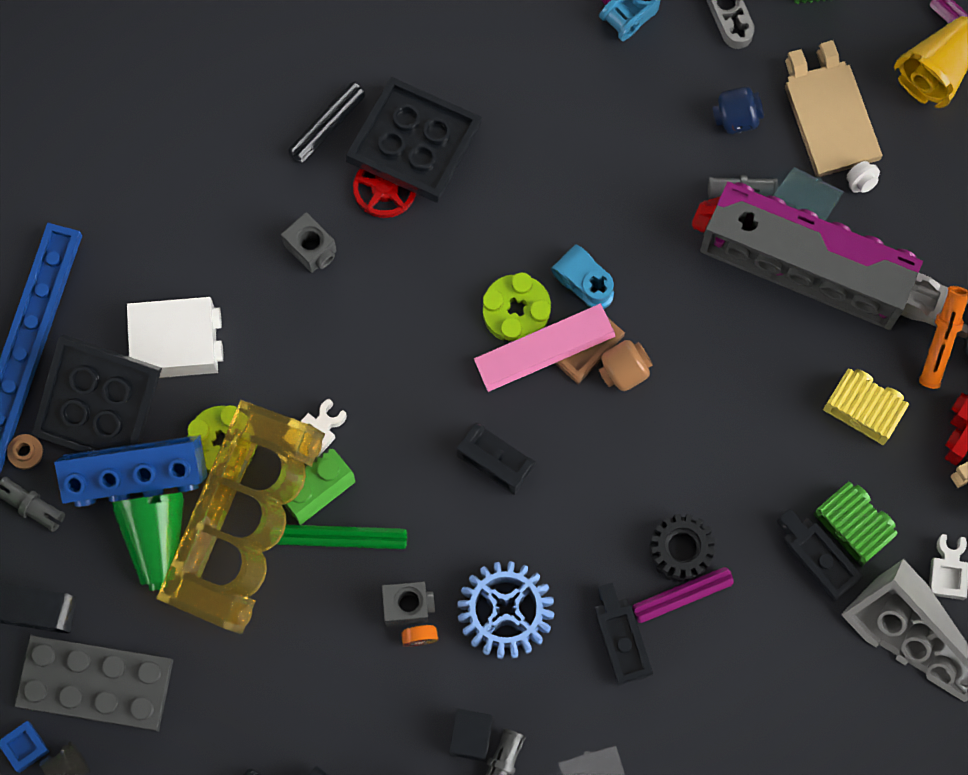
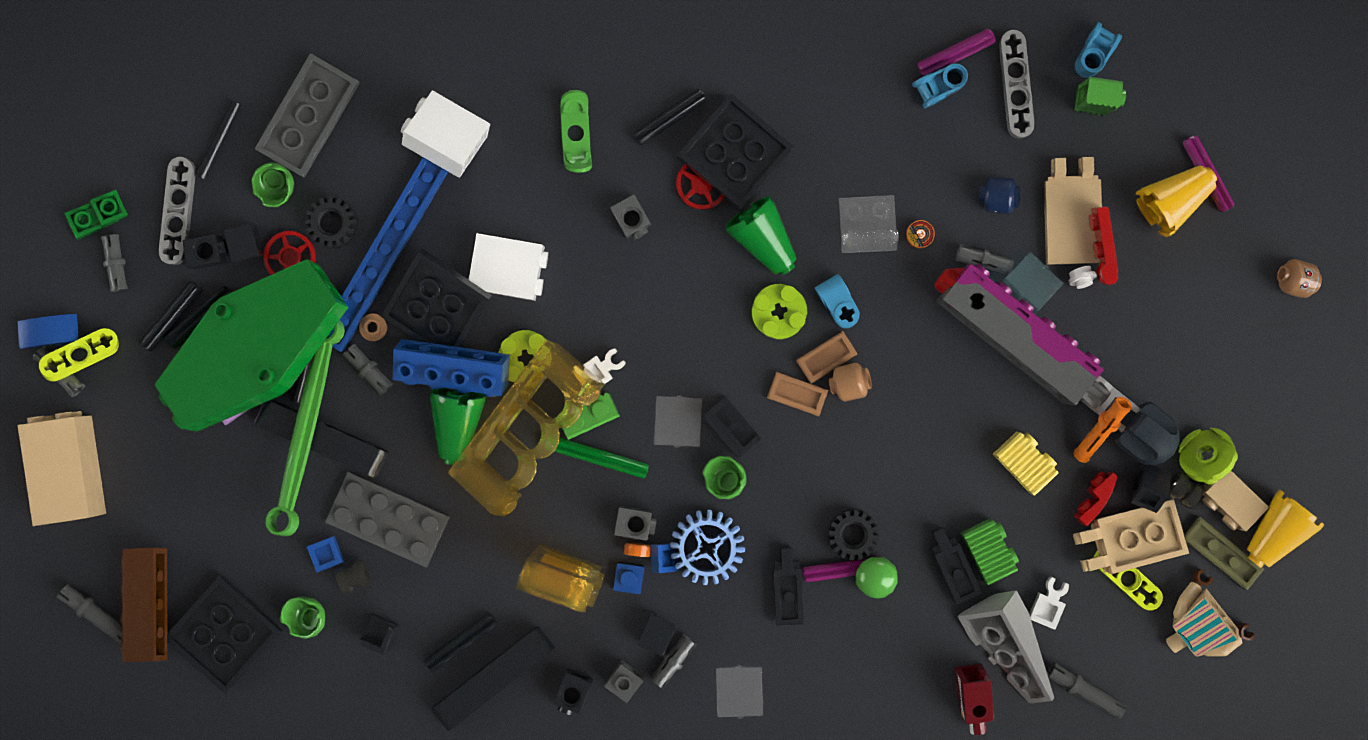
camera: 10 degrees right, 15 degrees up
bright pink tile [474,303,616,392] -> none
none -> white brick [401,90,490,178]
none -> clear yellow fence [516,544,605,612]
none -> bright green piece [560,90,592,172]
none -> blue plate [613,562,645,594]
none -> blue plate [651,543,679,573]
none -> clear piece [654,395,702,448]
none -> bright green hair [703,456,746,499]
none -> green cone [725,196,797,275]
none -> medium nougat tile [767,372,828,416]
none -> clear hinge [839,195,899,253]
none -> bright green hair [856,557,898,599]
none -> tile [906,220,935,248]
none -> dark red torso [954,663,994,735]
none -> red hinge [1089,207,1119,285]

